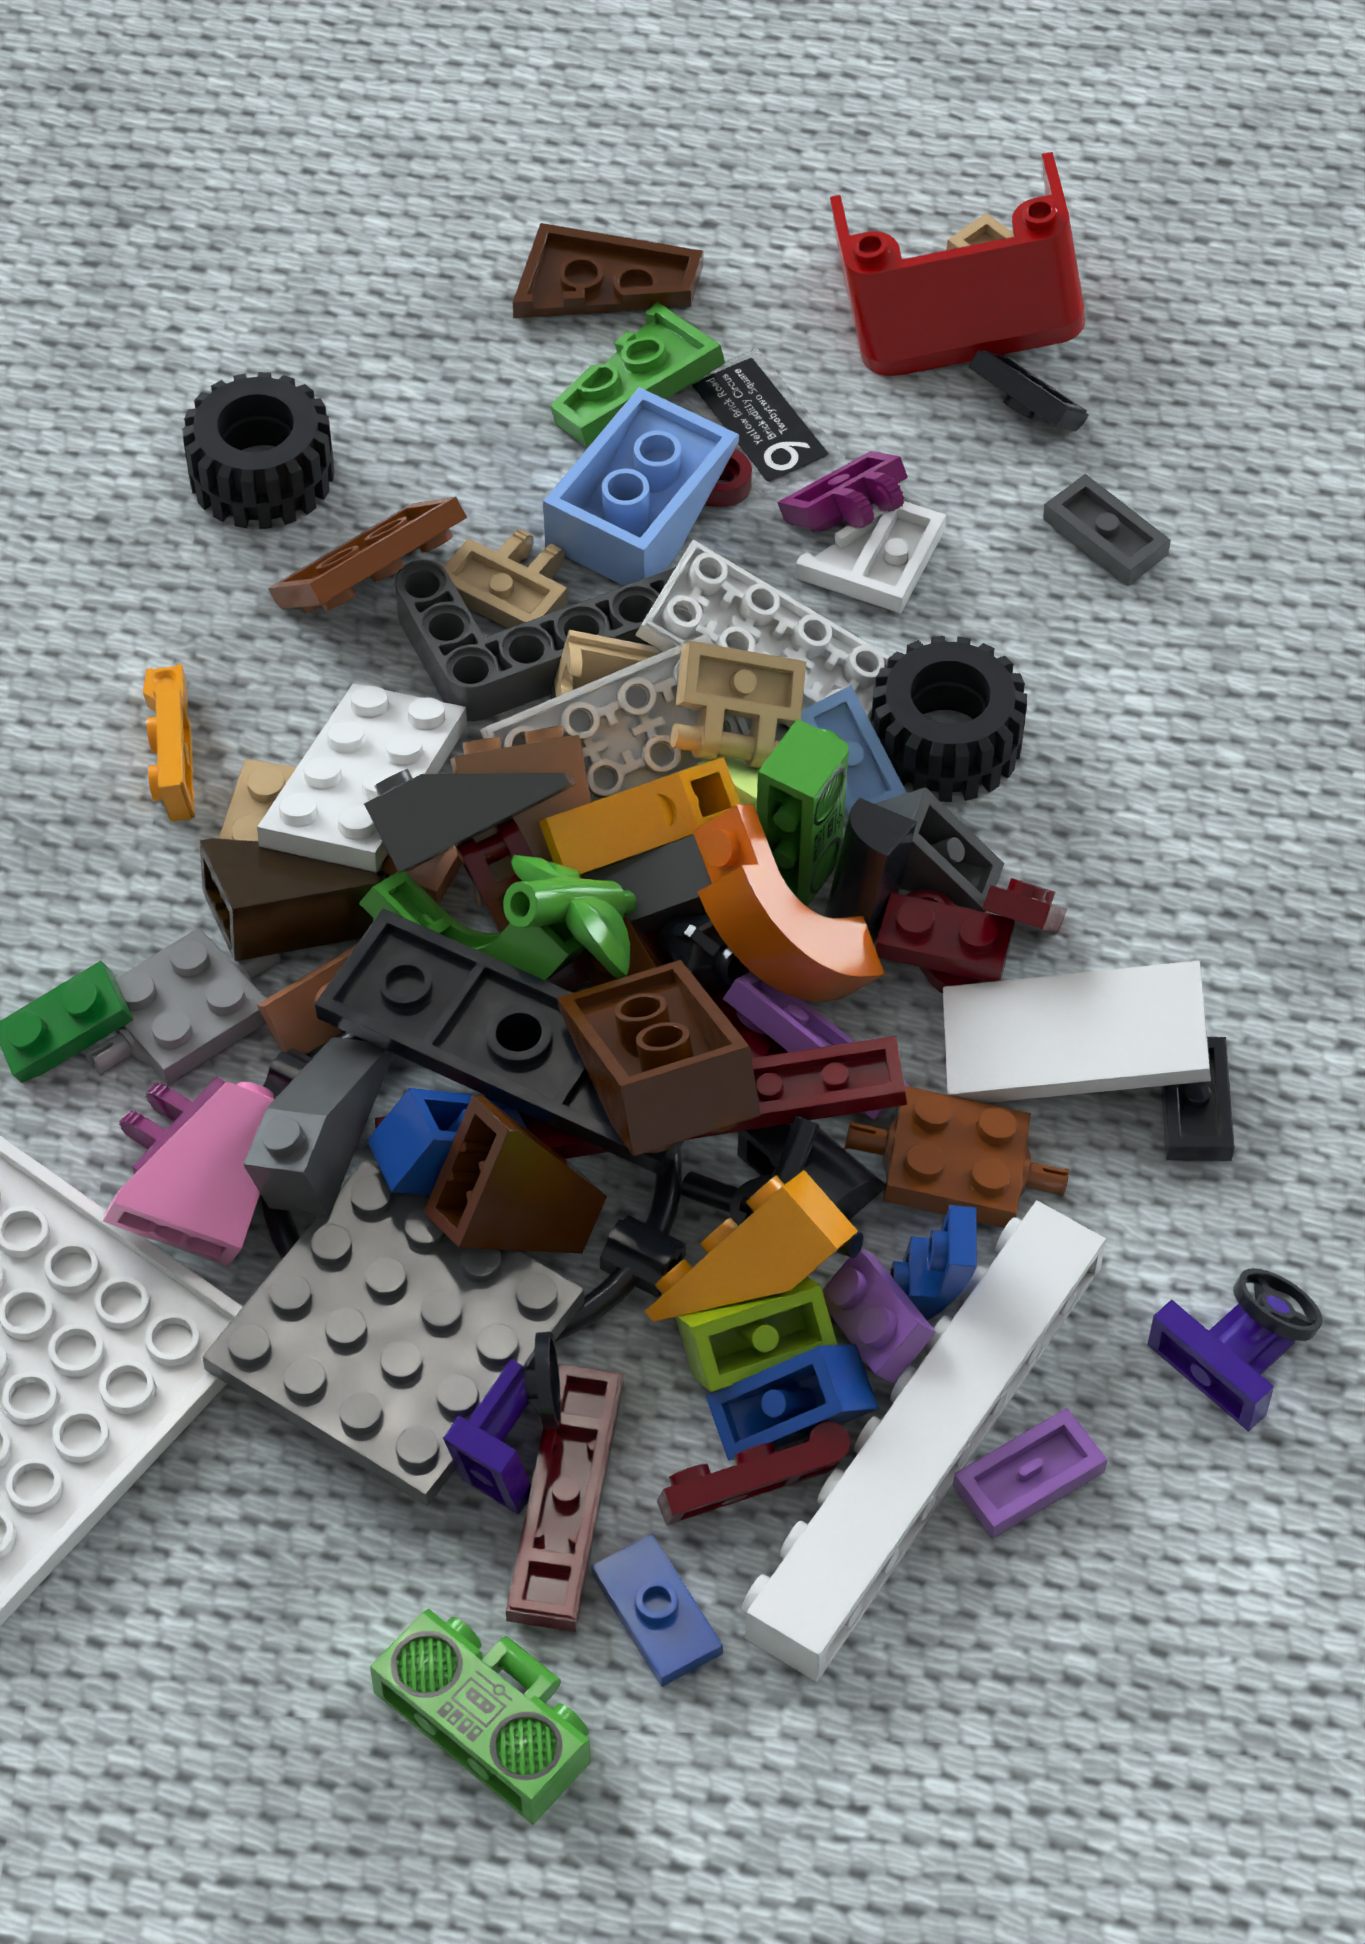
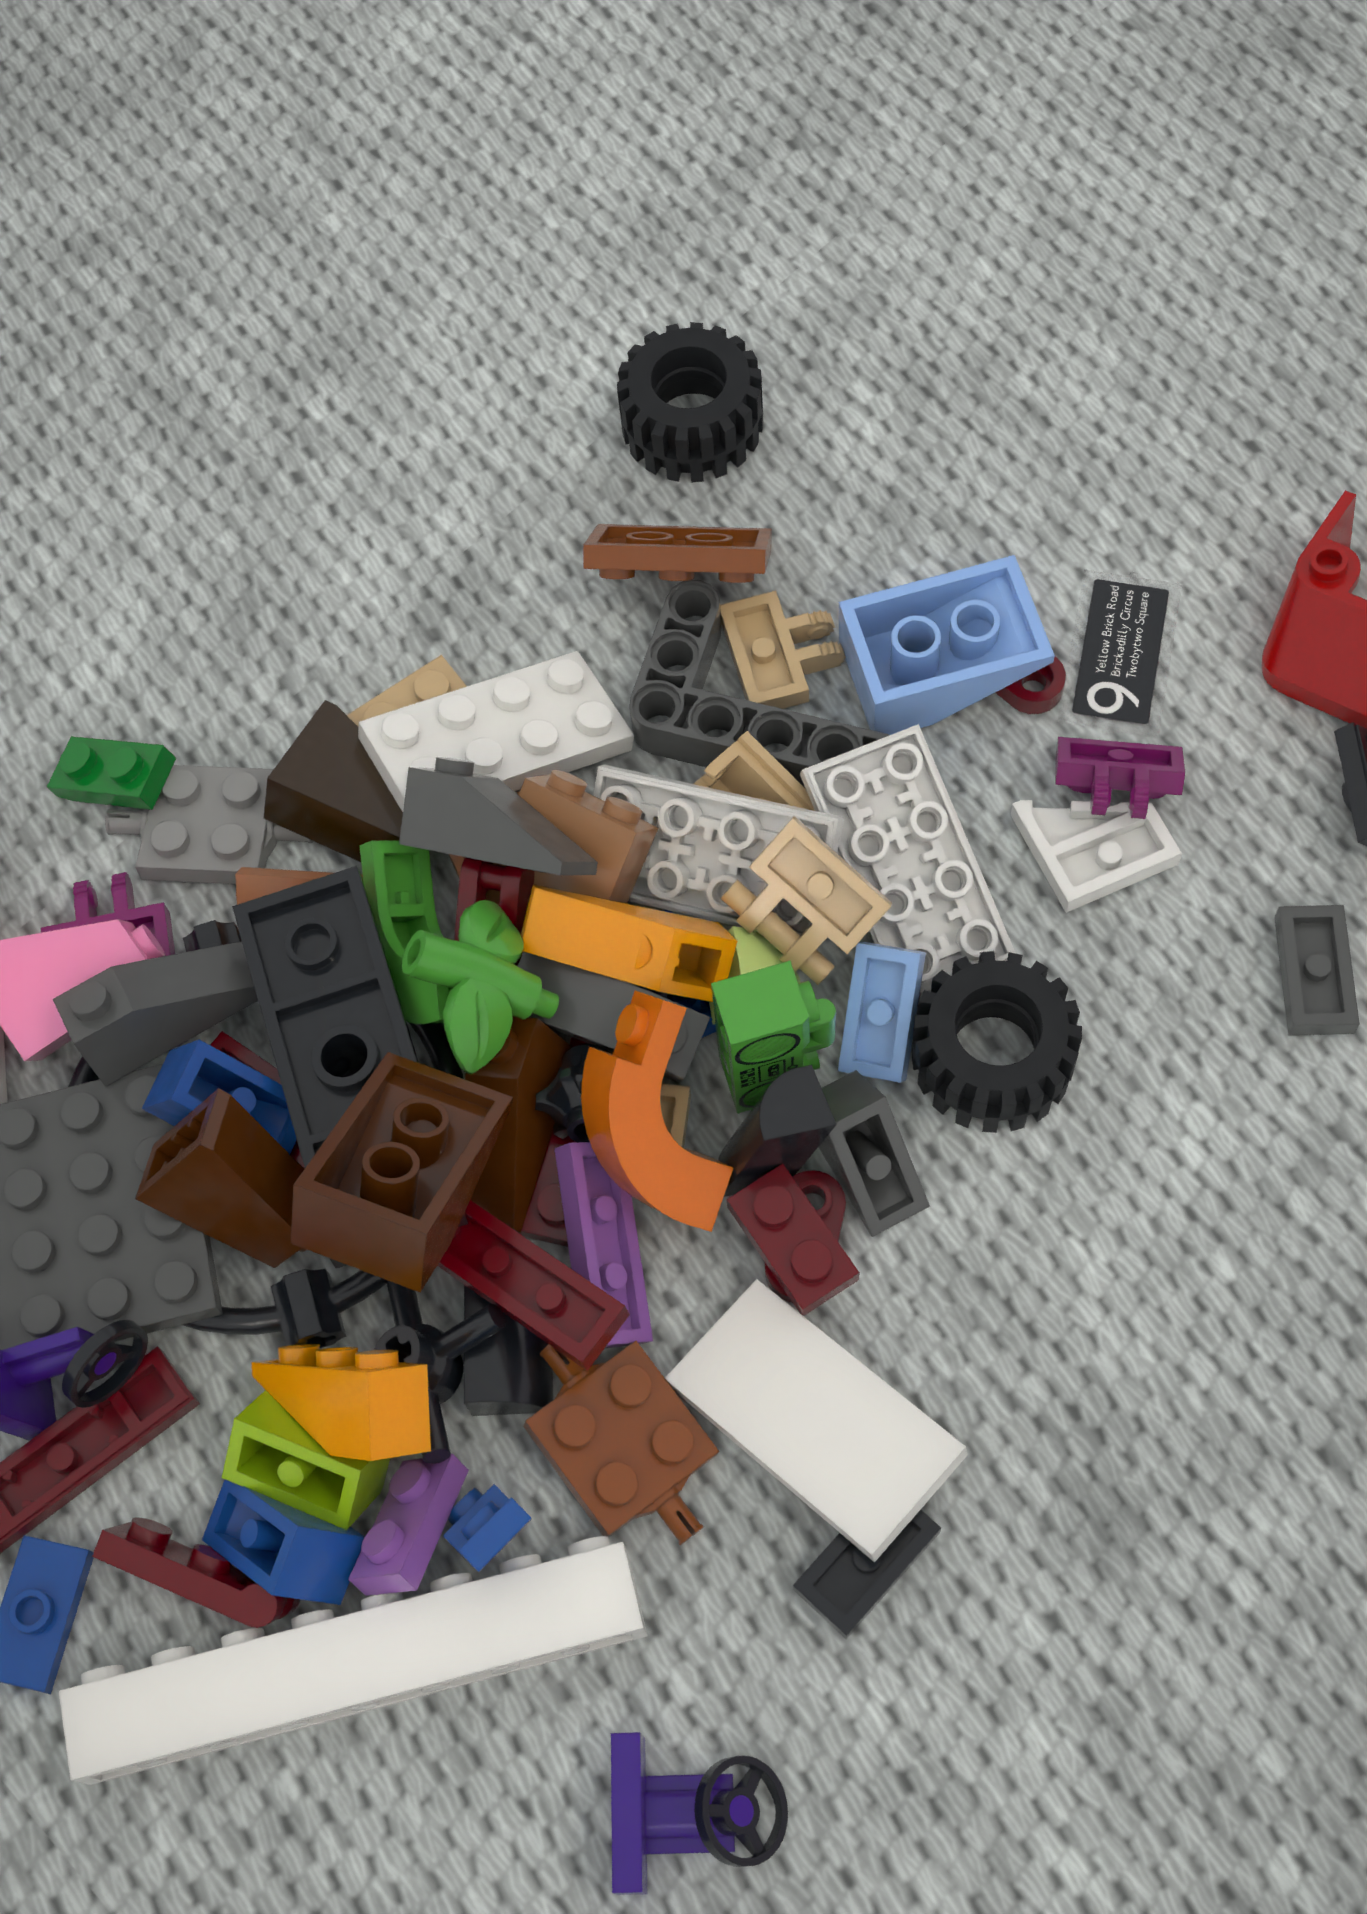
camera: 50 degrees right, 10 degrees up
light orange hinge [143,664,195,821] -> none
reddish brown wing [513,223,704,318] -> none
bright green wing [550,302,725,447] -> none
medium lavender plate [953,1408,1107,1539] -> none
dark red plate [982,878,1067,932] -> none

